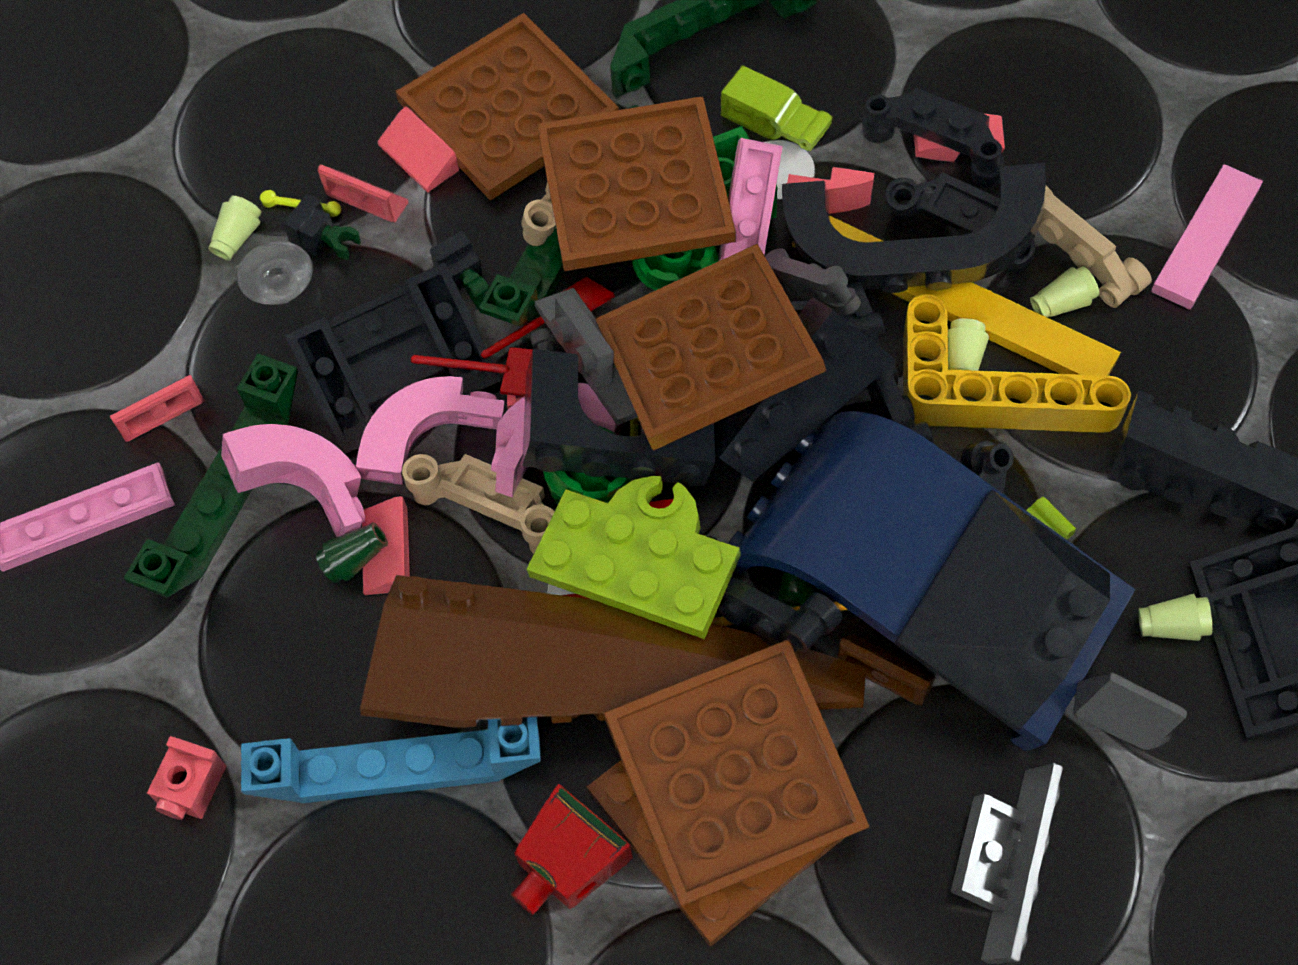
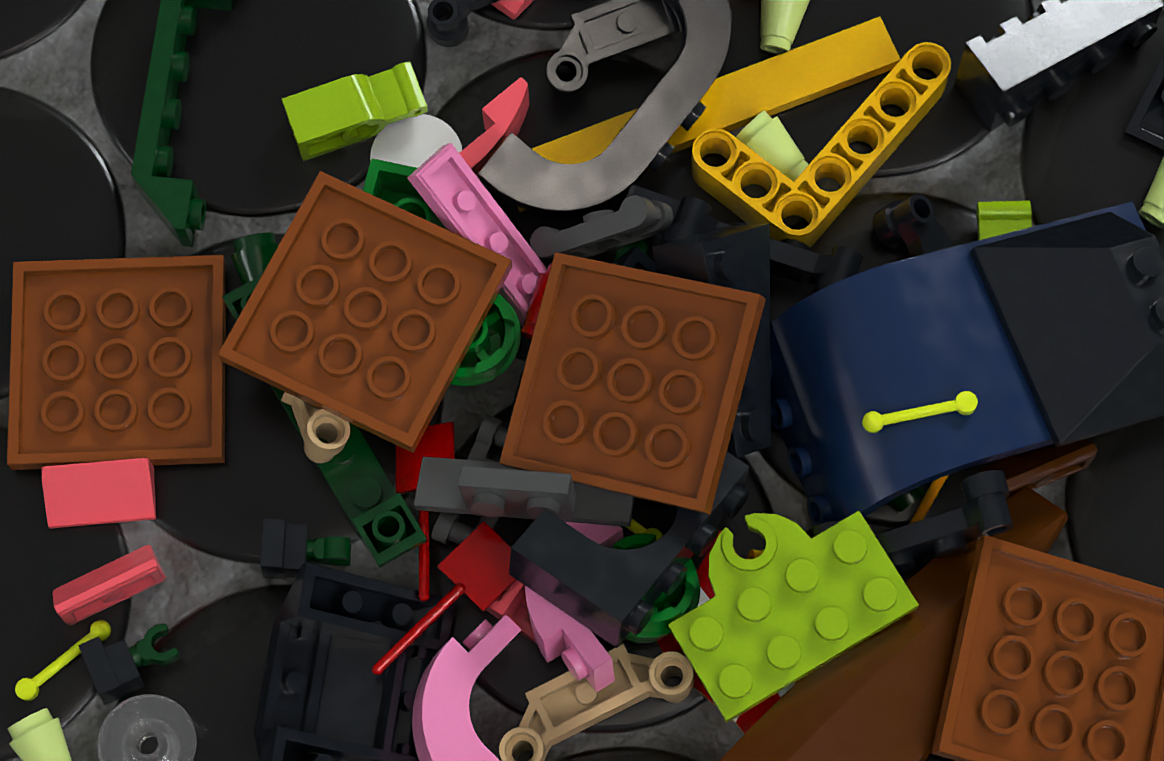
camera: 55 degrees left, 10 degrees up
none -> neon yellow hinge [862,391,978,433]

